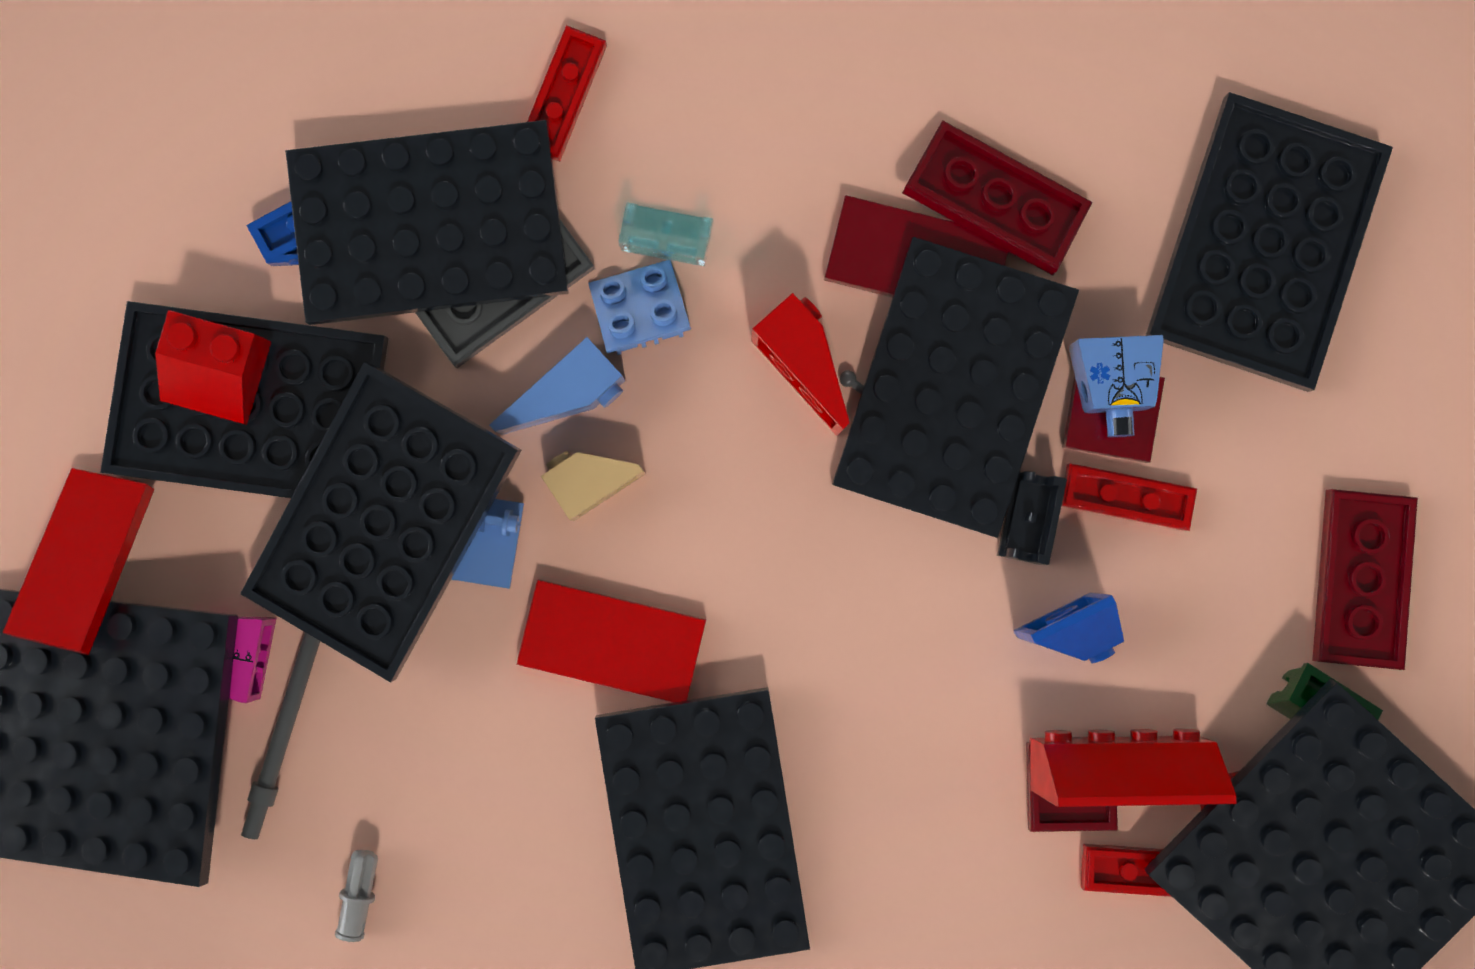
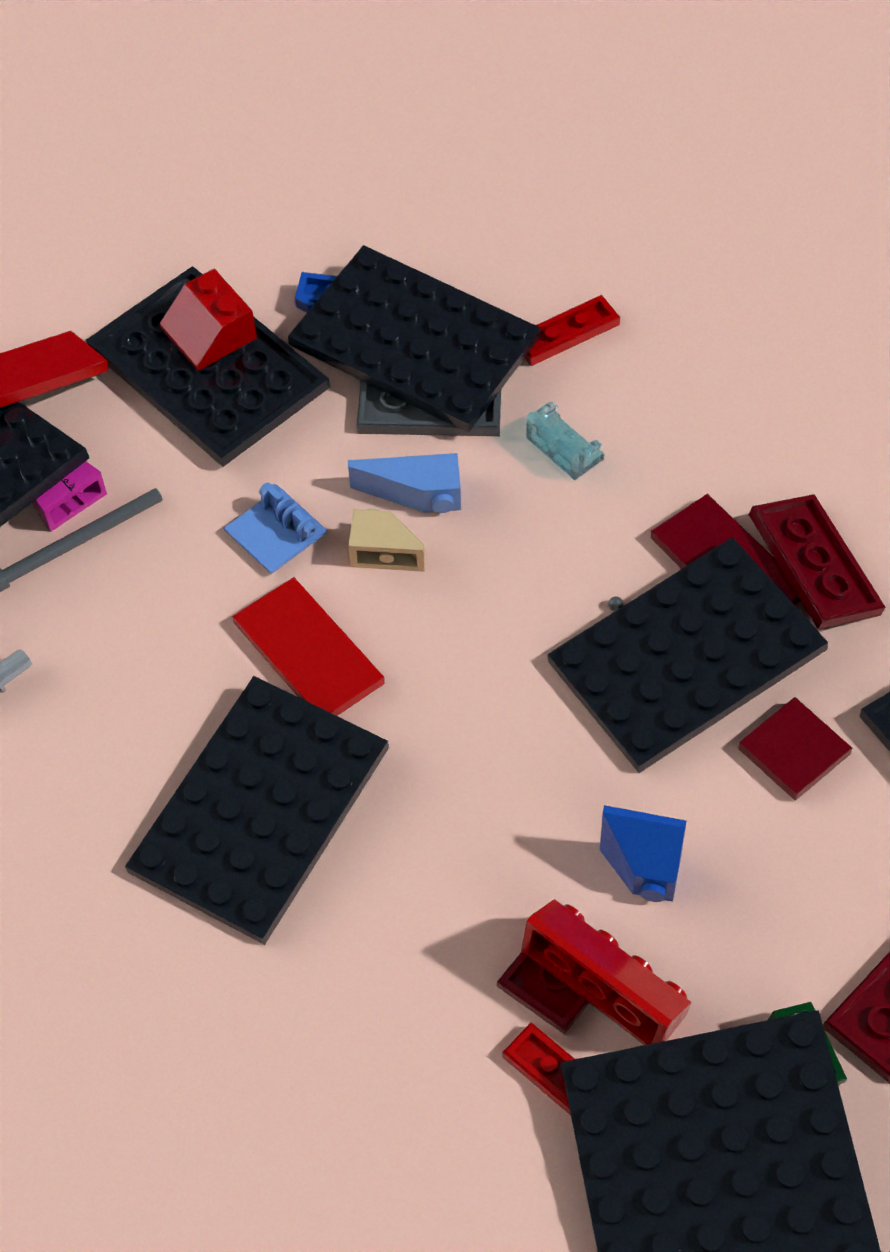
camera: 45 degrees right, 30 degrees down
black plate [240,362,522,683] -> none
medium blue hinge [588,259,691,355] -> none
red slope [751,293,850,436] -> none
black hinge [997,471,1067,565] -> none
red tile [1061,463,1197,531] -> none
medium blue torso [1069,335,1163,437] -> none

